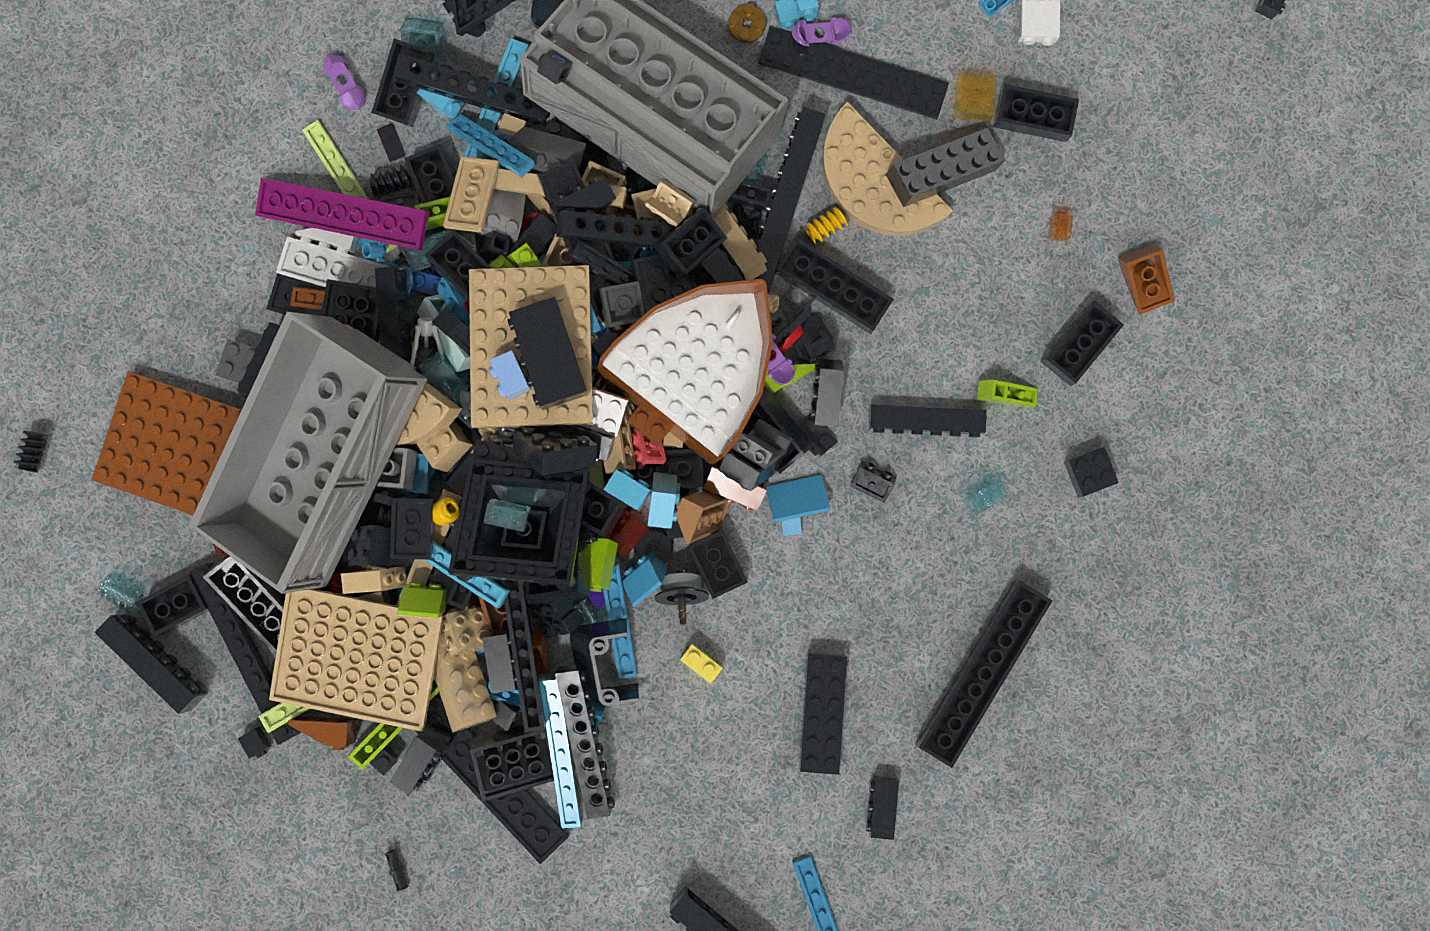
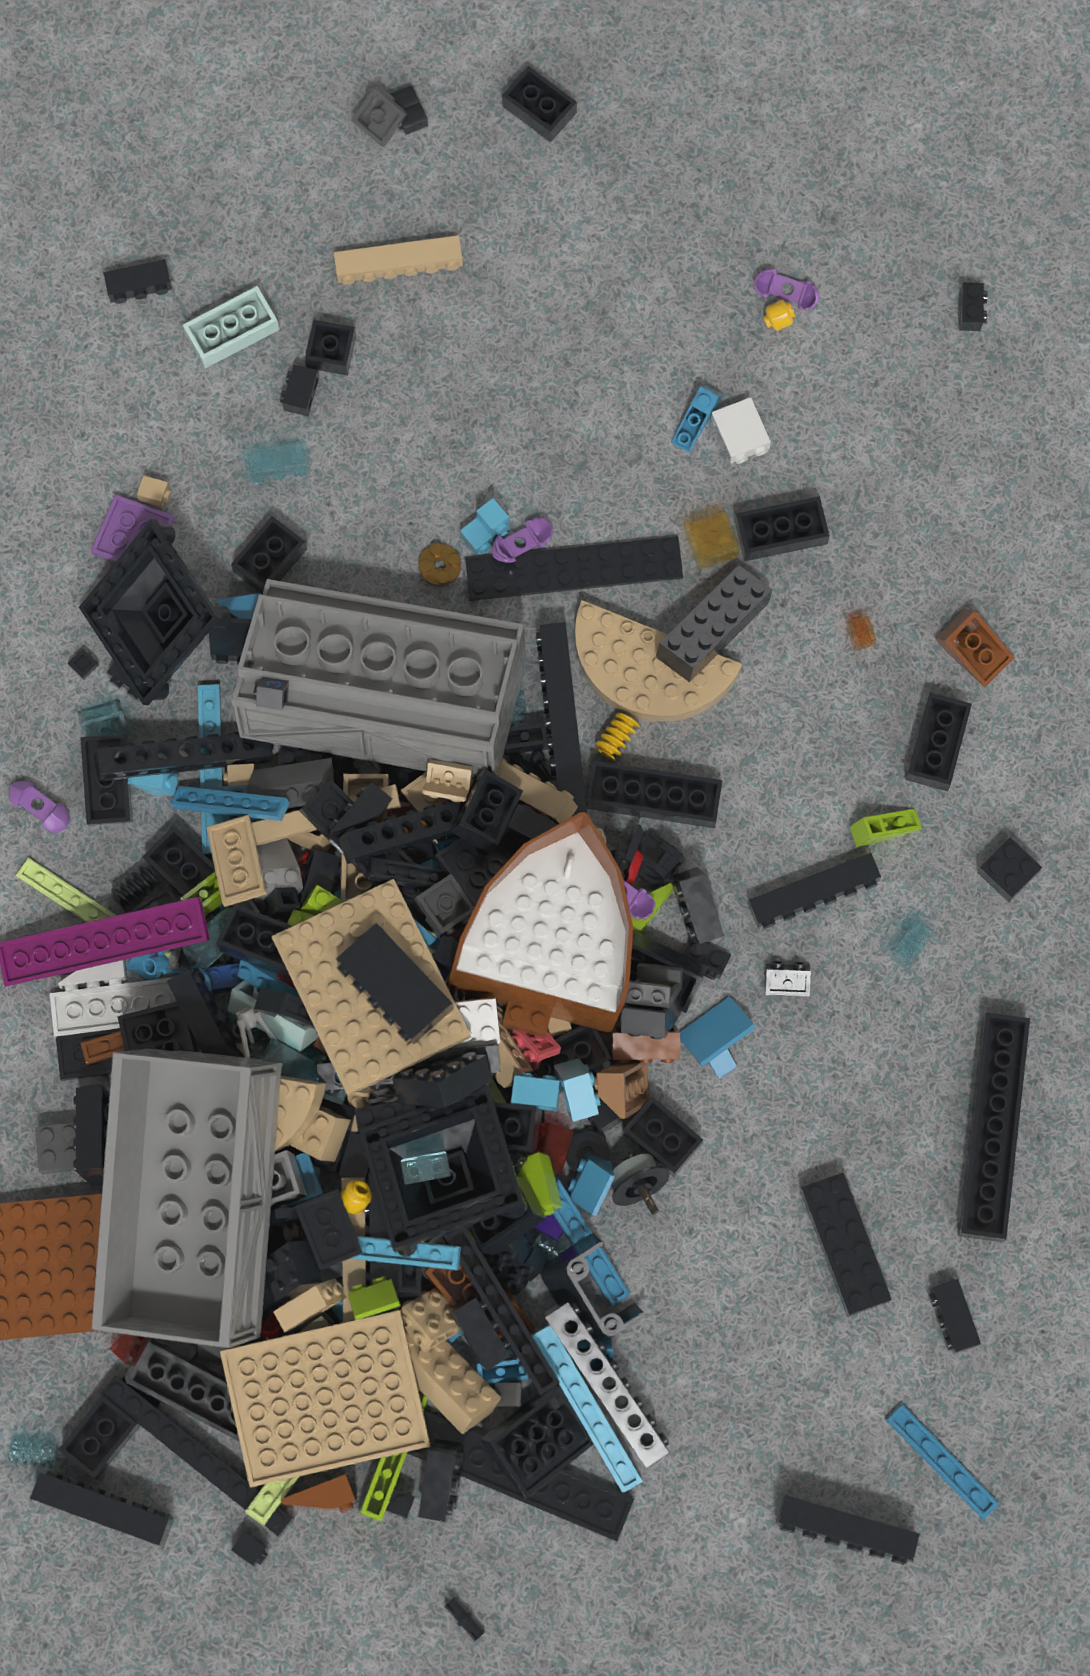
camera: 20 degrees left, 10 degrees down
black piece [377,124,405,162] -> none
light blue brick [489,350,531,400] -> none
light yellow brick [680,643,723,684] -> none

